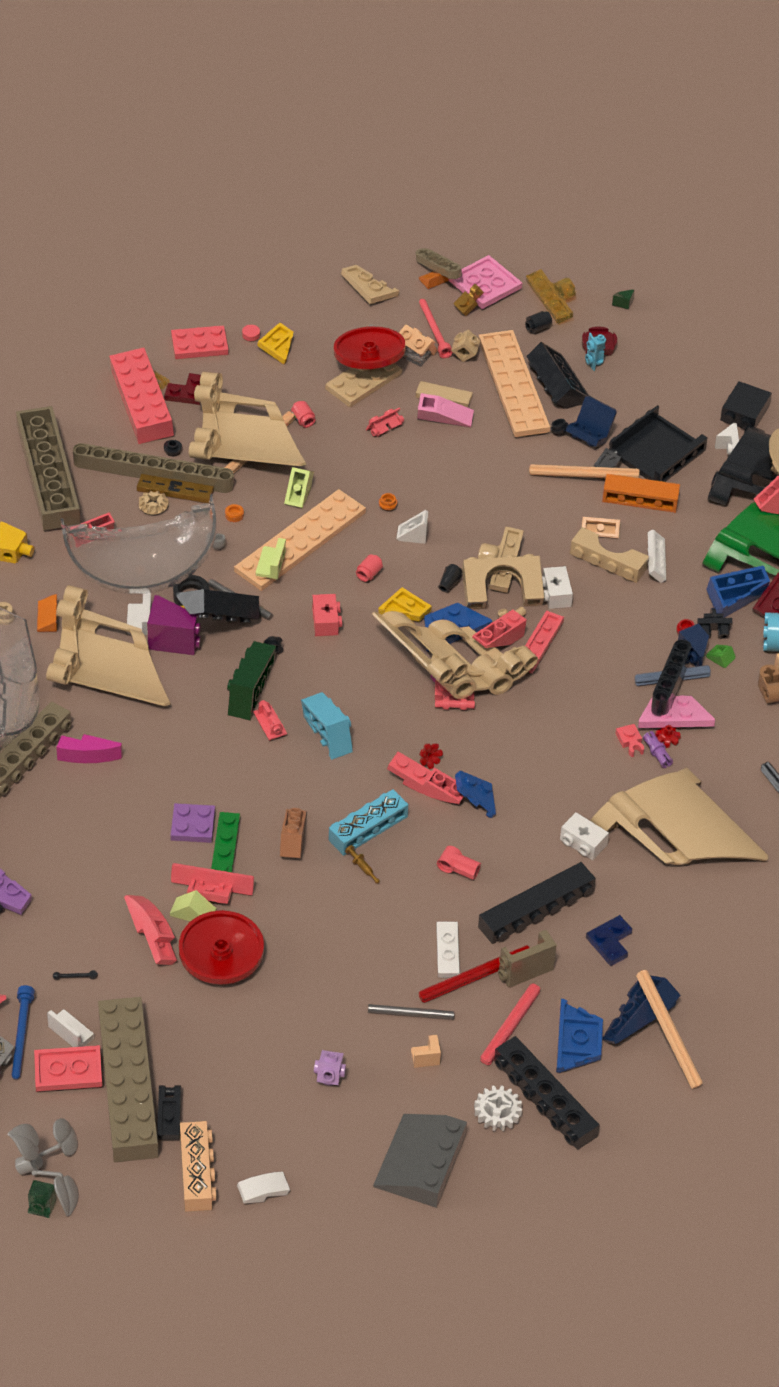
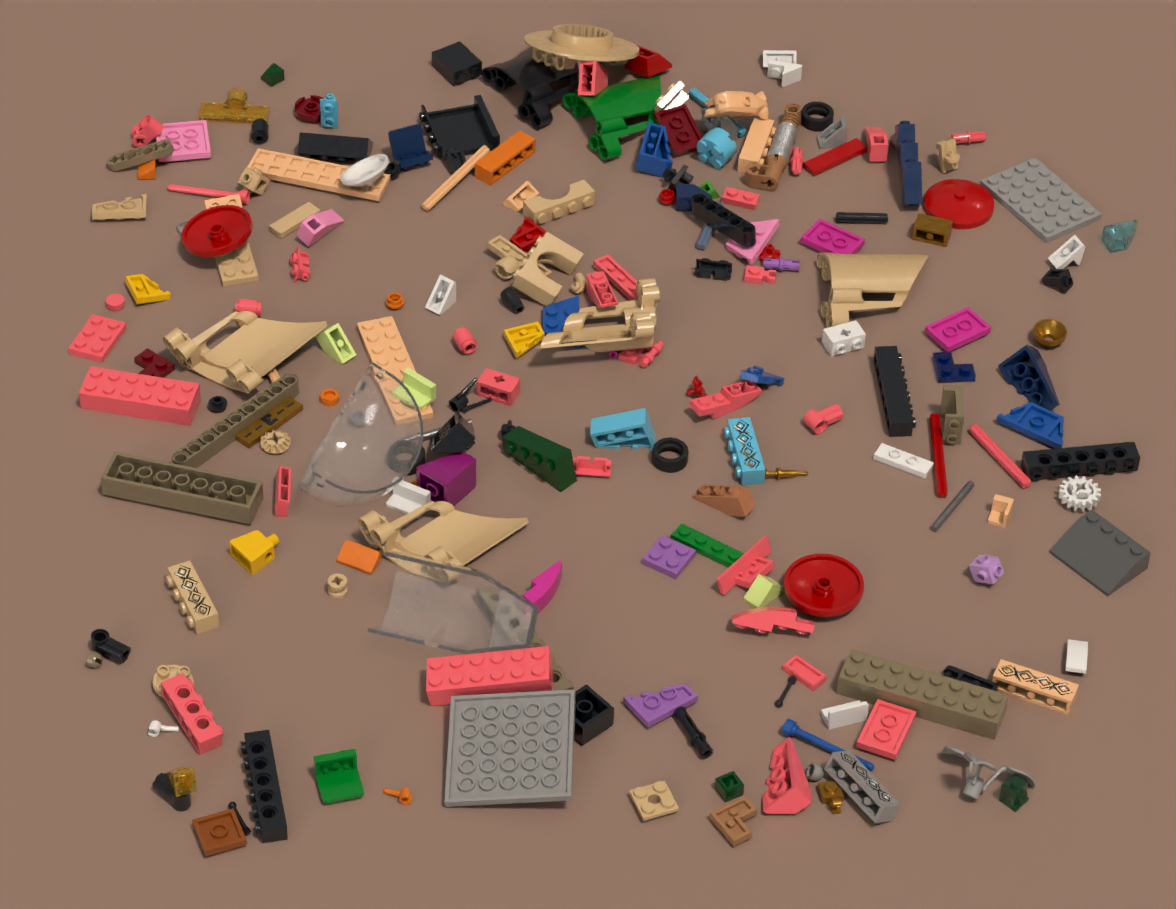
camera: 60 degrees left, 5 degrees down
pearl gold plate [453,284,484,316] -> none
white brick [542,566,573,609] -> none
light nougat axle [636,970,702,1089] -> none
white plate [648,529,666,583] -> none
white slope [715,423,739,454] -> none
none -> coral piece [131,115,163,147]
none -> white dish [340,154,389,187]
none -> black plant [449,378,492,413]
none -> red wing [510,217,546,252]
none -> black tyre [652,437,689,473]
none -> black hinge [695,258,732,280]
none -> coral plate [721,187,760,210]
none -> coral tile [782,655,827,691]
none -> dark pink plate [800,219,865,254]
none -> dark pink plate [925,307,991,353]
none -> pearl gold piece [1033,319,1067,347]

